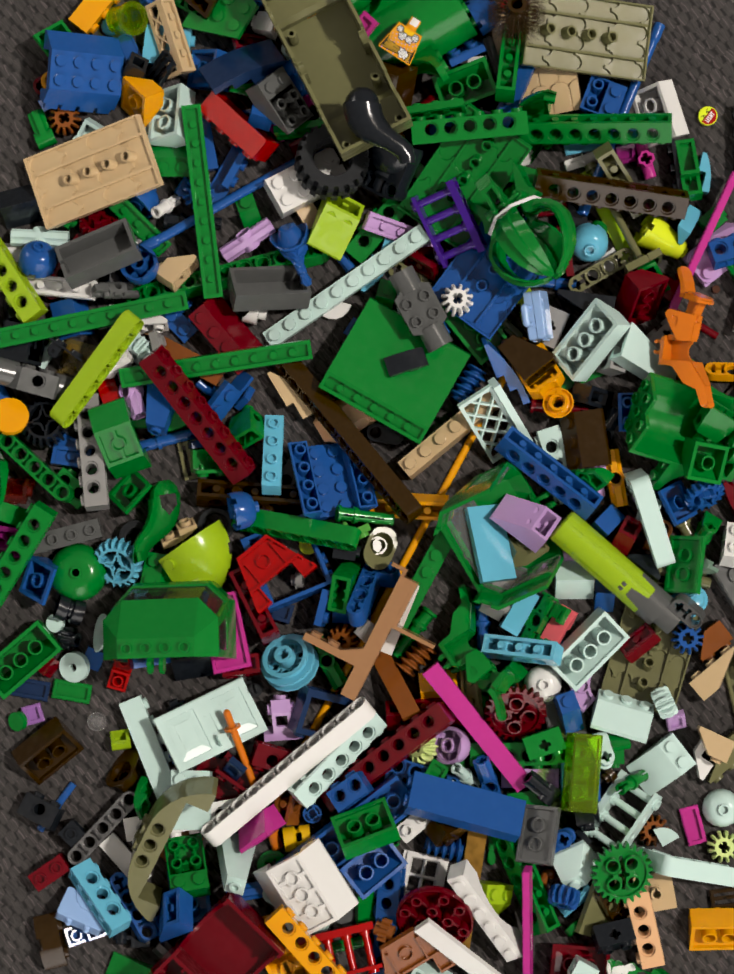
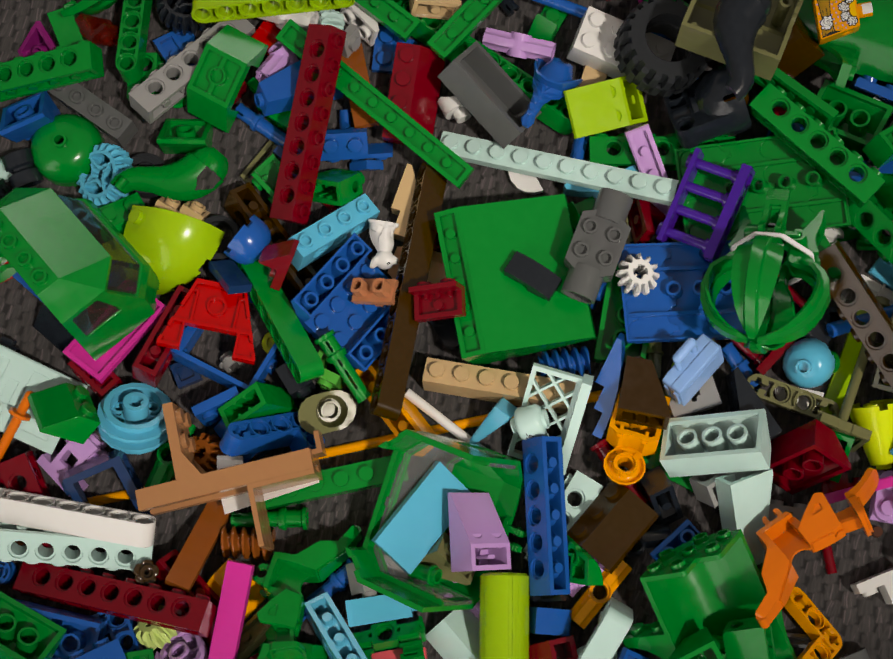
camera: 60 degrees right, 10 degrees down
blue brick [326,770,374,813] -> none
none -> green slope [27,383,101,444]
none -> dark brown plate [133,559,159,585]
none -> dark blue tile [208,259,252,294]
none -> dark red slope [258,239,299,291]
none -> nougat hips [350,278,399,307]
none -> white animal [368,218,399,270]
none -> white bar [404,388,486,448]
none -> dark red bracket [408,278,466,322]
none -> green pin [408,563,442,586]
none -> medium azure slope [470,397,517,444]
none -> light aqua head [510,404,550,440]

